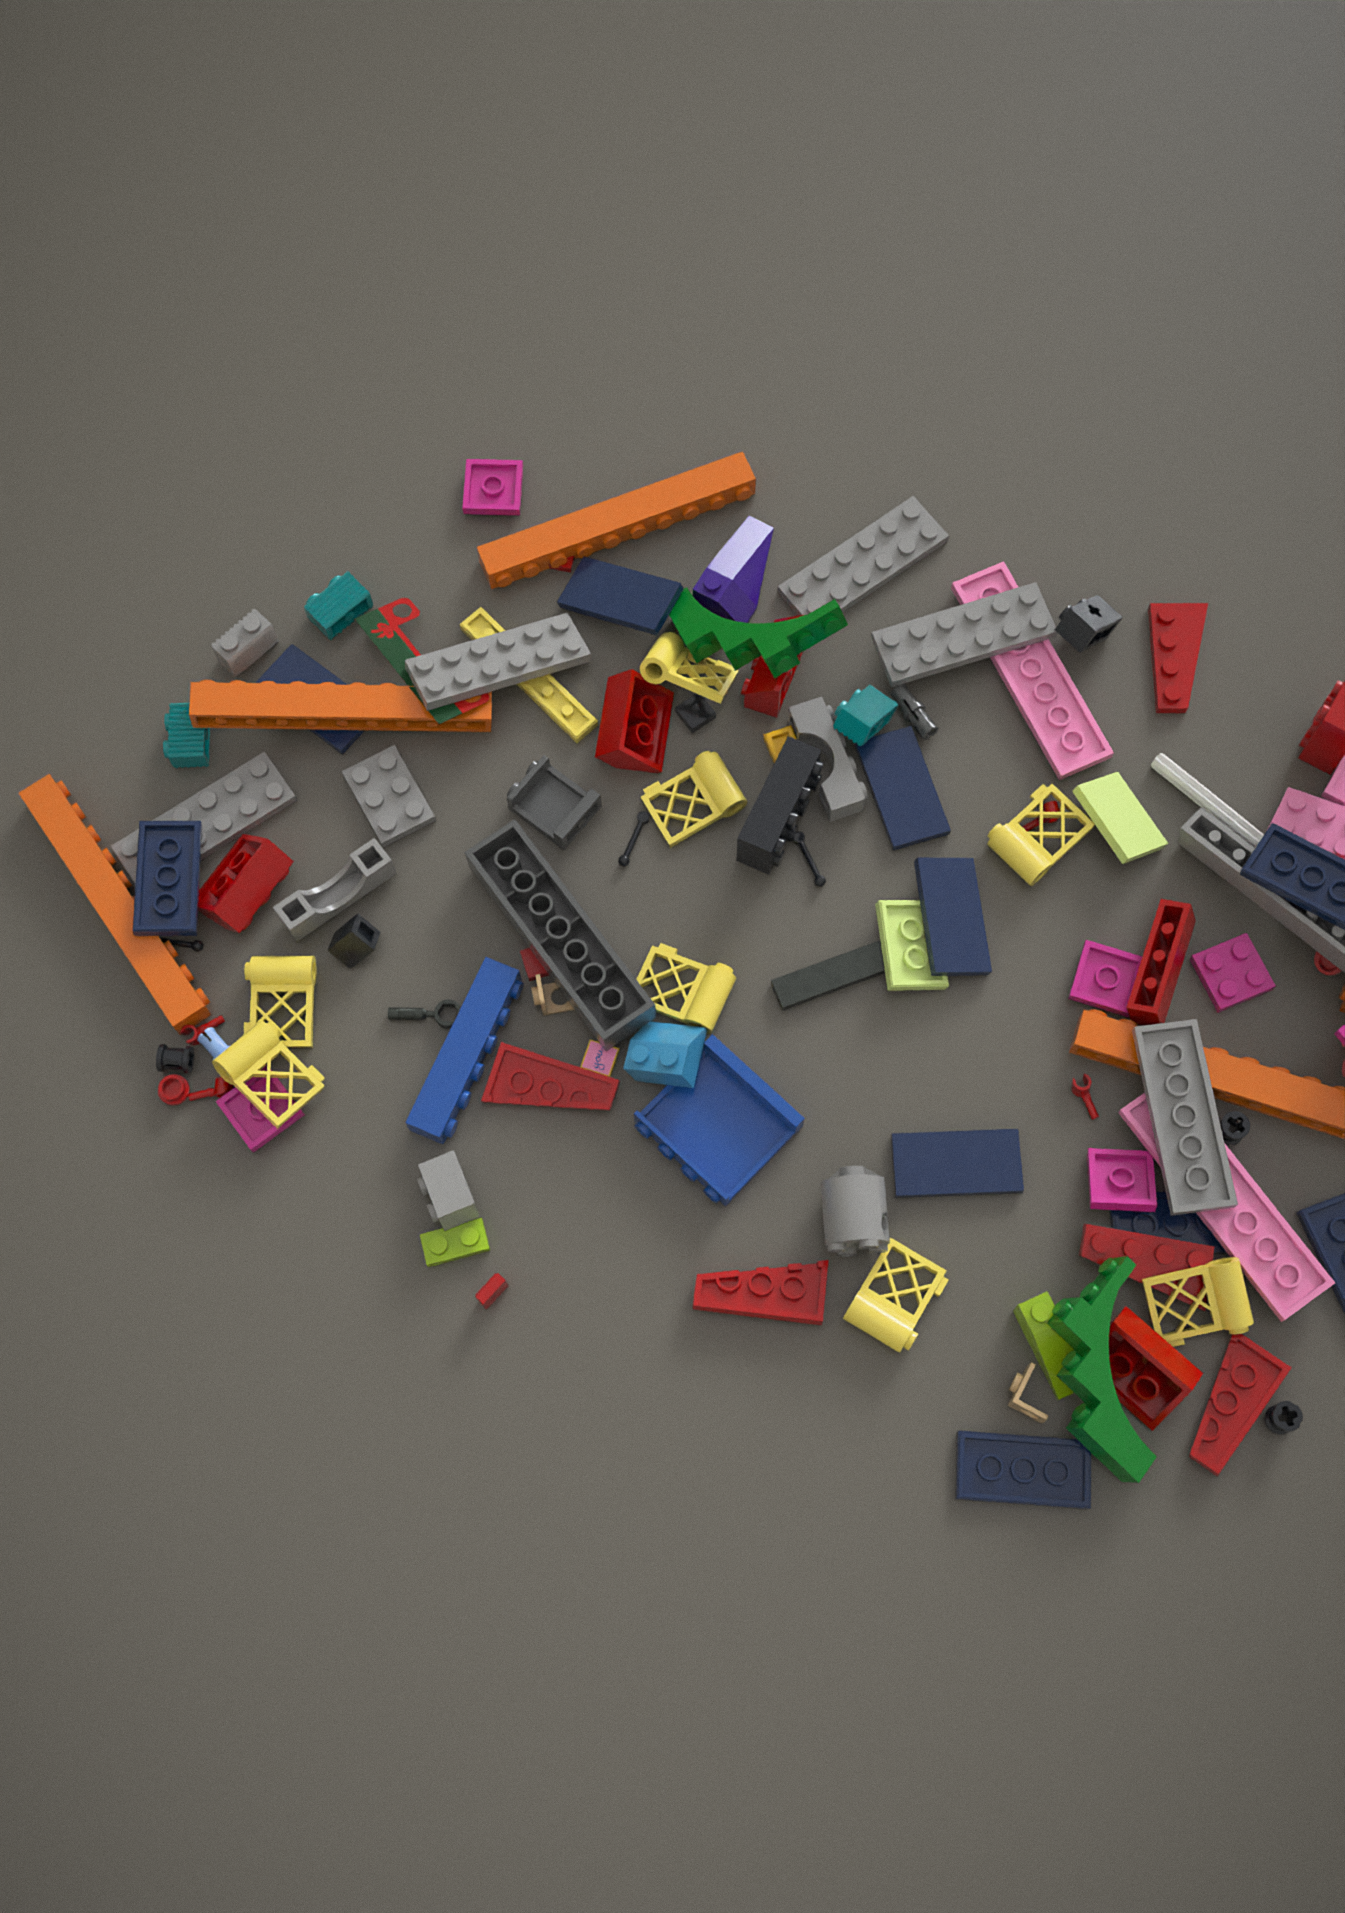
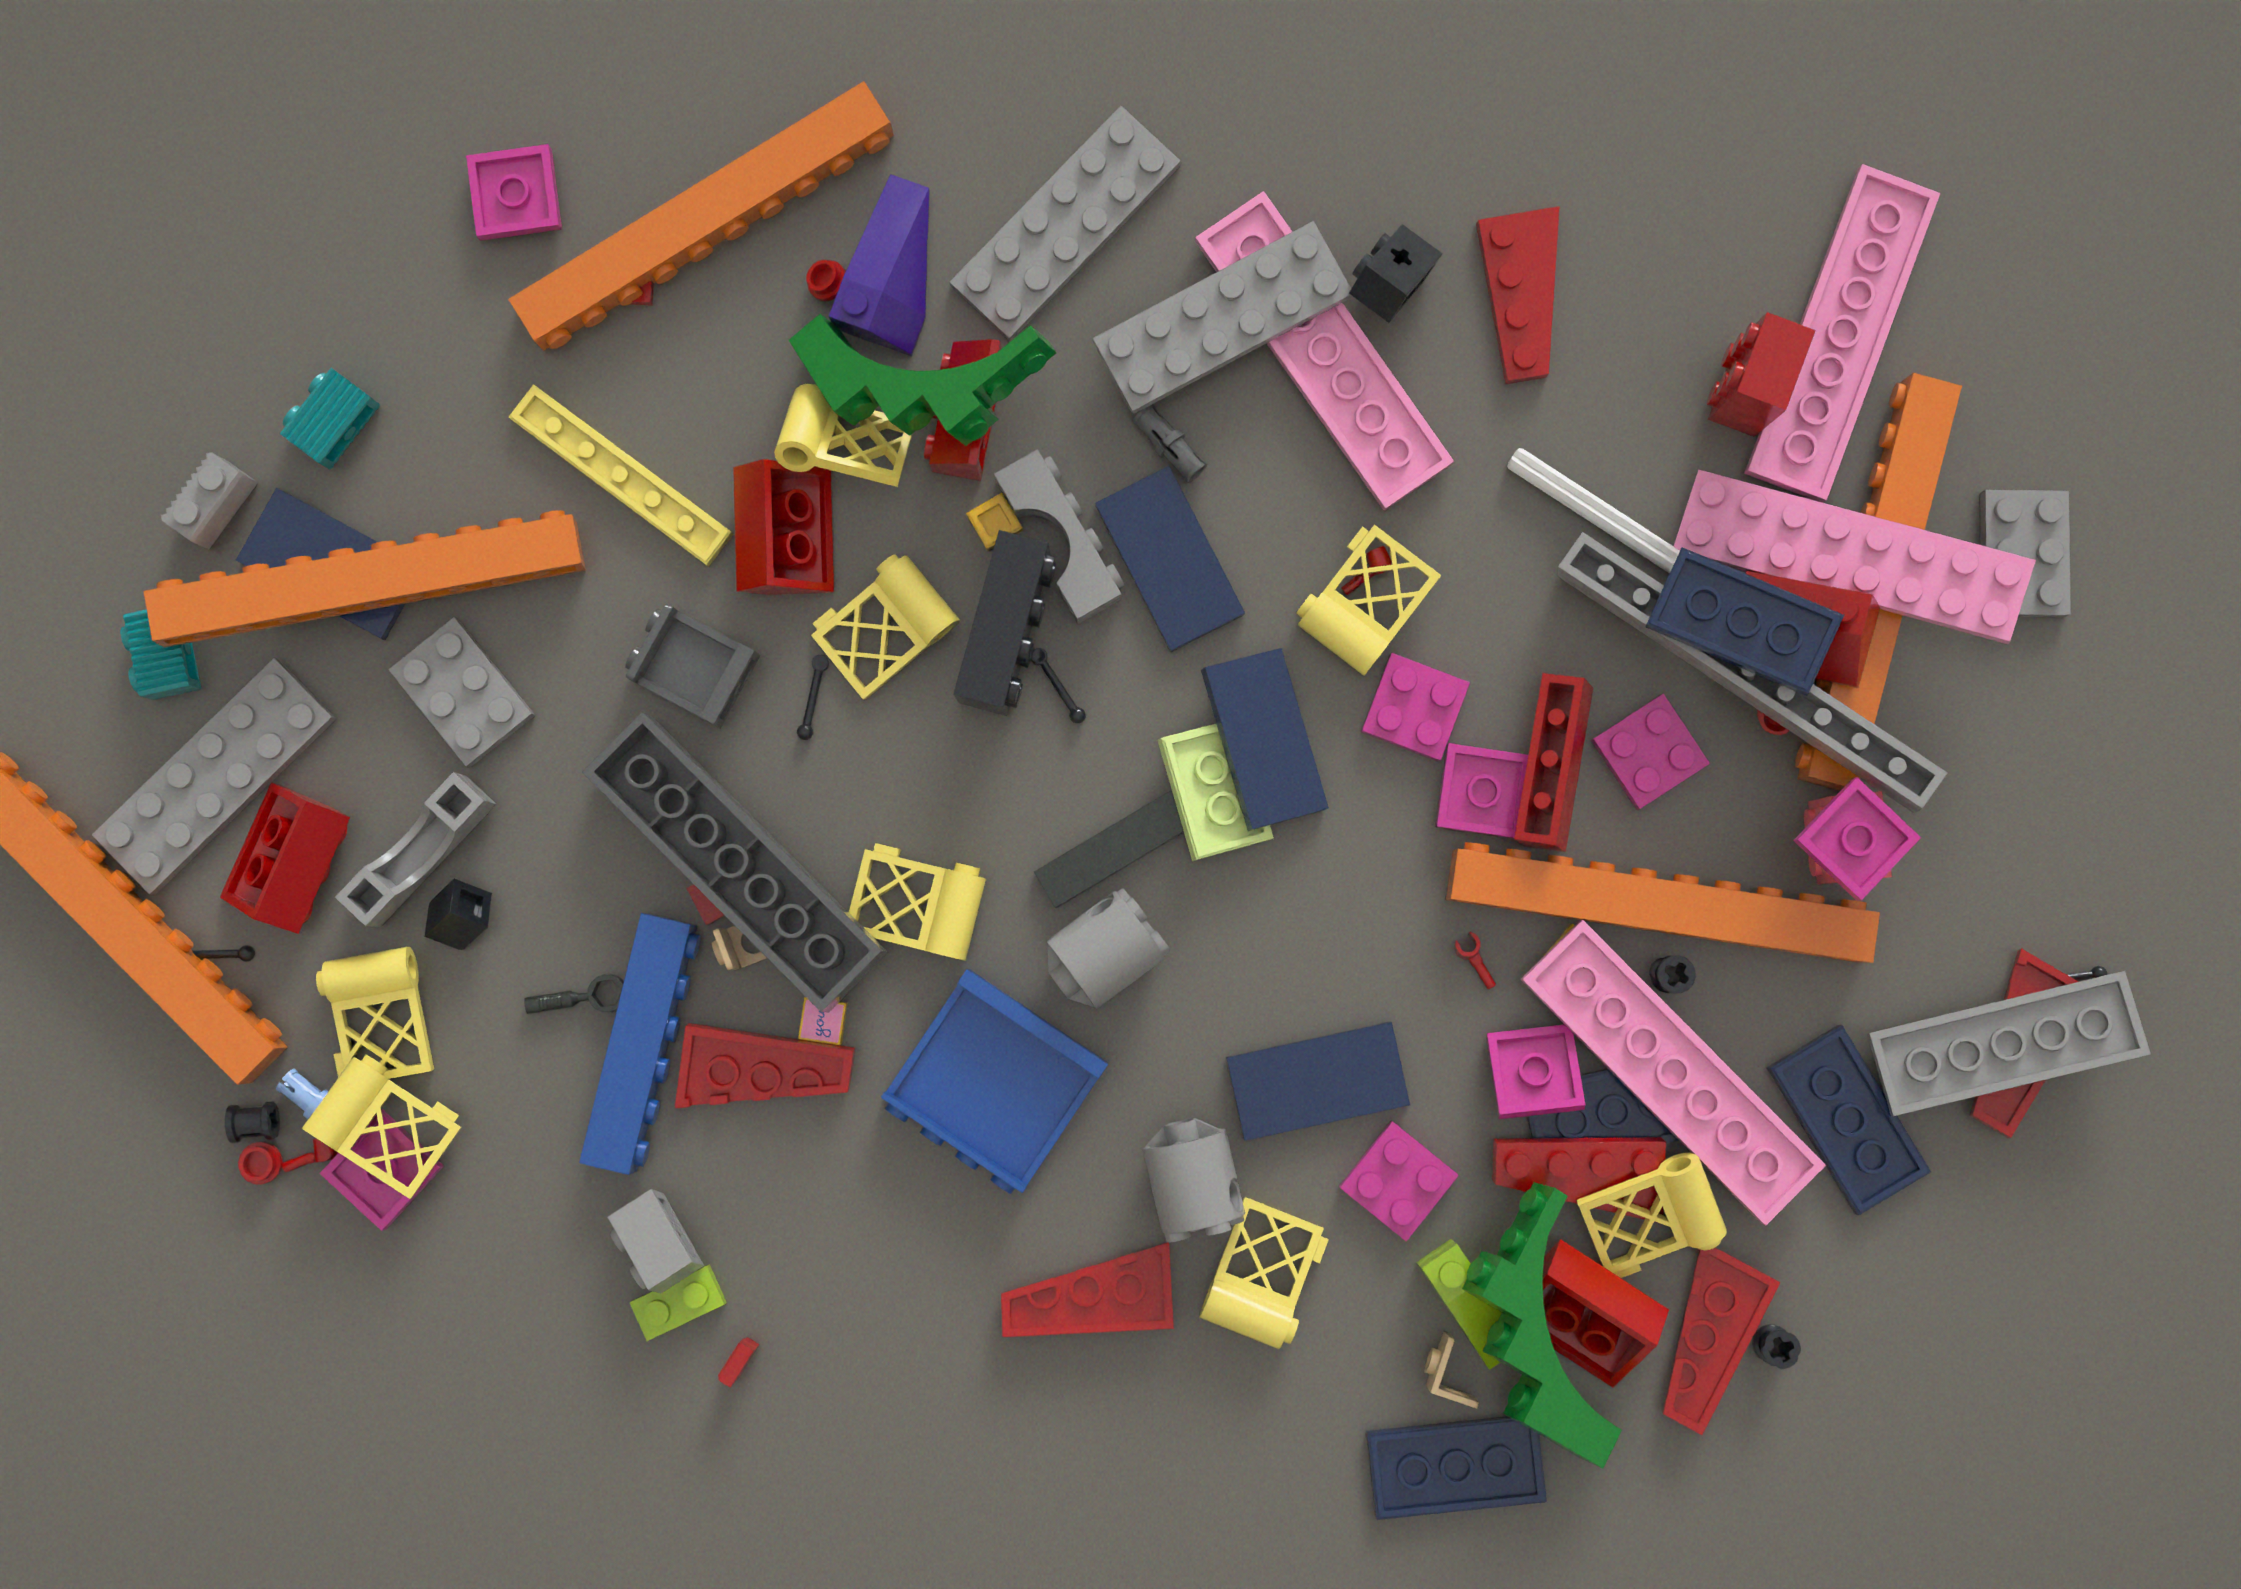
camera: 10 degrees left, 15 degrees up
dark blue tile [133,821,202,936] -> none
red hand [180,1015,225,1046] -> none
dark green piece [355,598,490,724] -> none
light grey plate [405,612,591,711] -> none
dark blue tile [557,556,684,635] -> none
dark azure slope [623,1022,707,1088] -> none
black tile [675,694,716,733] -> none
teal brick [833,684,898,746] -> none
yellowish green tile [1072,772,1168,864] -> none
light grey plate [1132,1019,1238,1216] -> none
none -> red plate [806,260,846,301]
none -> light grey cylinder [1047,888,1171,1009]
none -> dark pink plate [1338,1121,1459,1242]
none -> dark pink plate [1361,653,1470,762]

